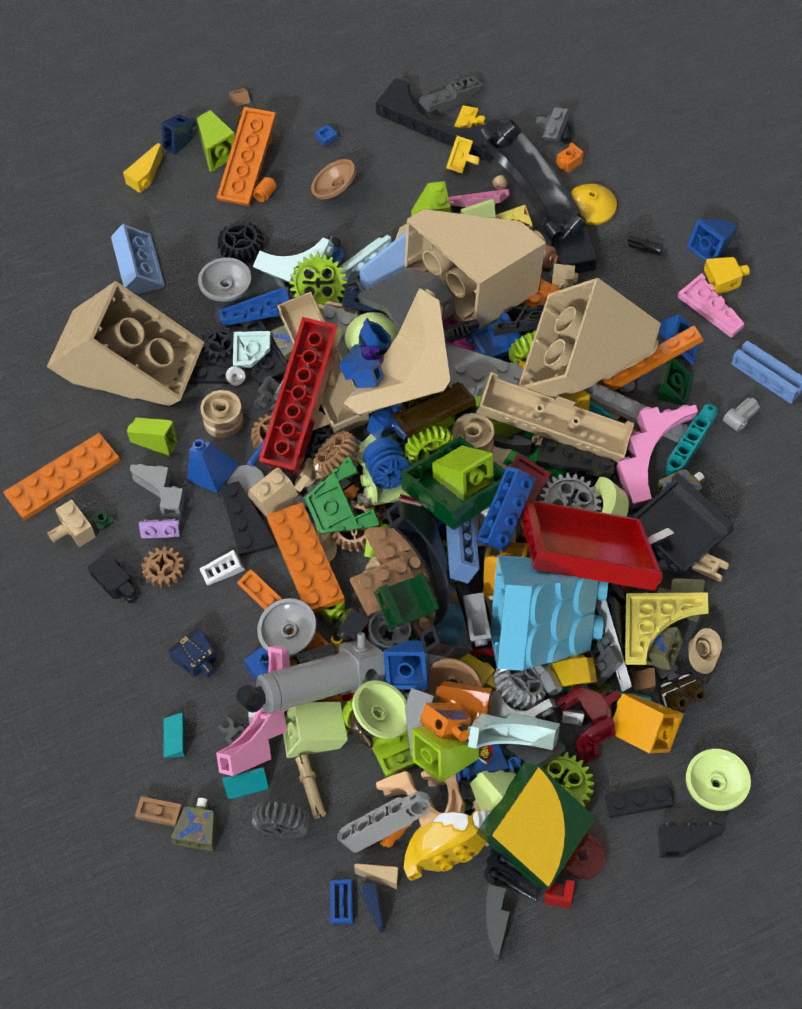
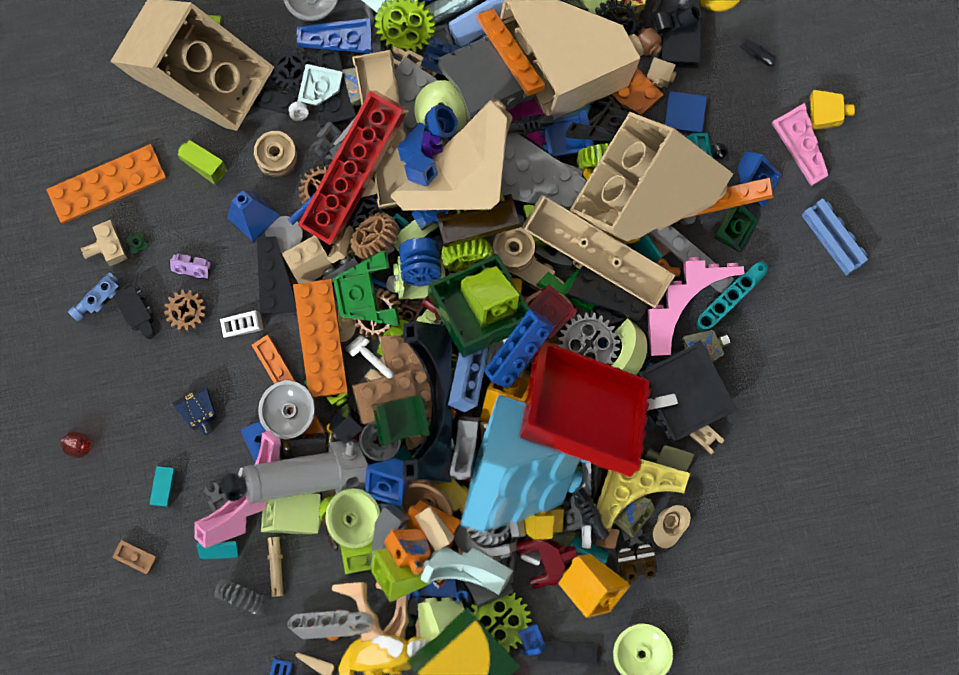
camera: 10 degrees right, 20 degrees up
light grey arch [130,464,185,518] -> none
olive torso [171,798,216,851] -> none
orange plate [344,484,359,501] -> none
dark red plate [575,717,616,765] -> none
blue slope [687,219,738,261] -> none
light grey piece [723,398,760,432] -> none
none -> clear red head [61,431,91,458]
none -> medium blue brick [68,272,118,322]
none -> white piece [345,335,393,379]
none -> tan slope [415,506,454,552]
none -> orange plate [477,9,545,96]
none -> blue tile [517,624,546,655]
none -> black hinge [572,487,610,540]

